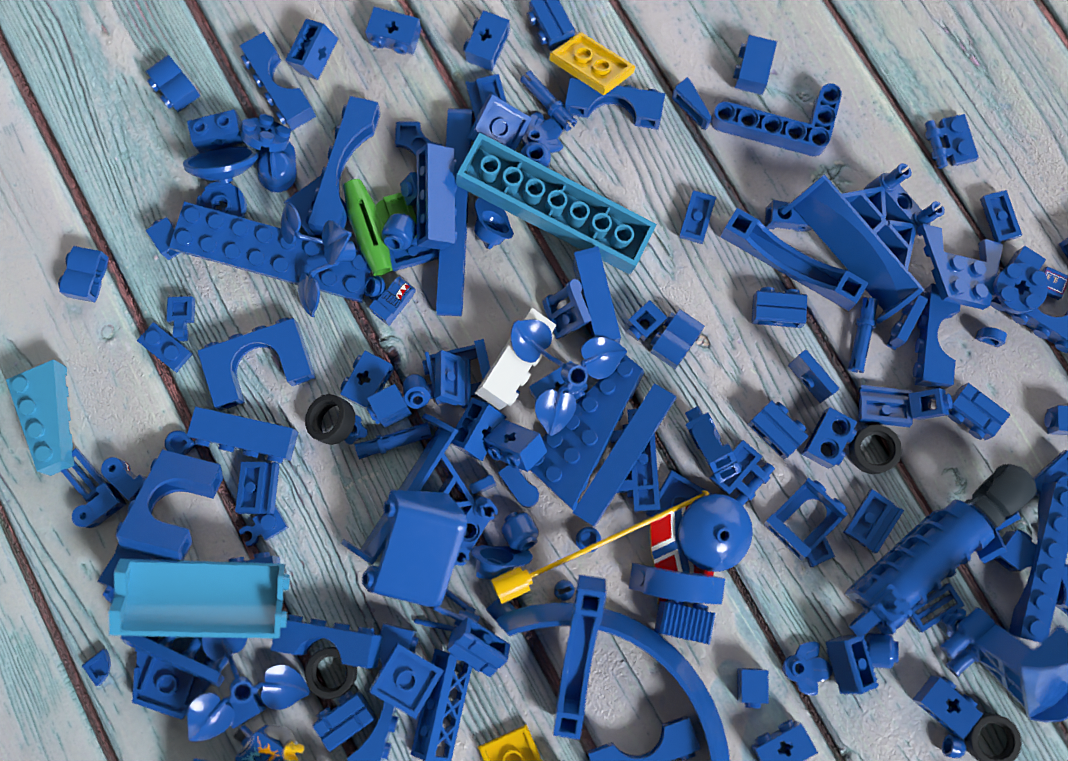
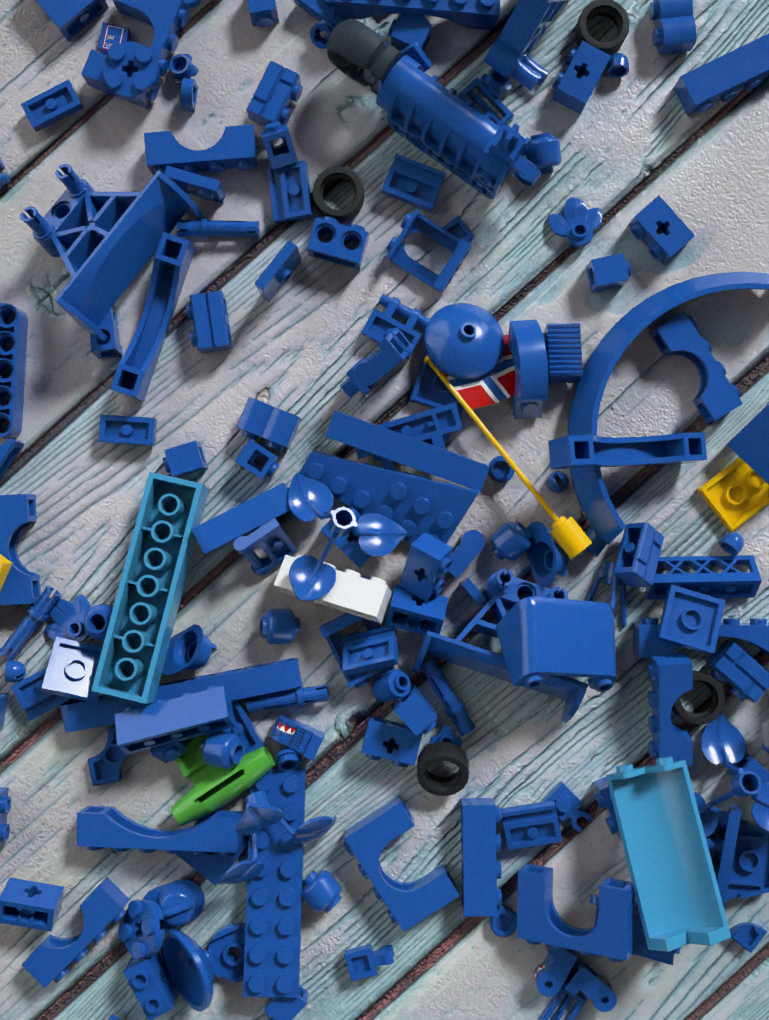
camera: 105 degrees left, 10 degrees up
blue plate [137,322,193,373] -> none
blue brick [748,400,809,460] -> none
blue brick [825,635,879,694] -> none
blue wing [917,223,1003,310] -> none
none -> blue hinge [5,660,26,682]
none -> blue brick [163,441,208,477]
none -> blue plate [168,54,198,85]
none -> blue pin [246,684,330,713]
none -> blue head [260,608,301,645]
none -> blue head [302,870,342,913]
none -> blue bush [310,19,336,49]
none -> blue hinge [719,532,744,556]

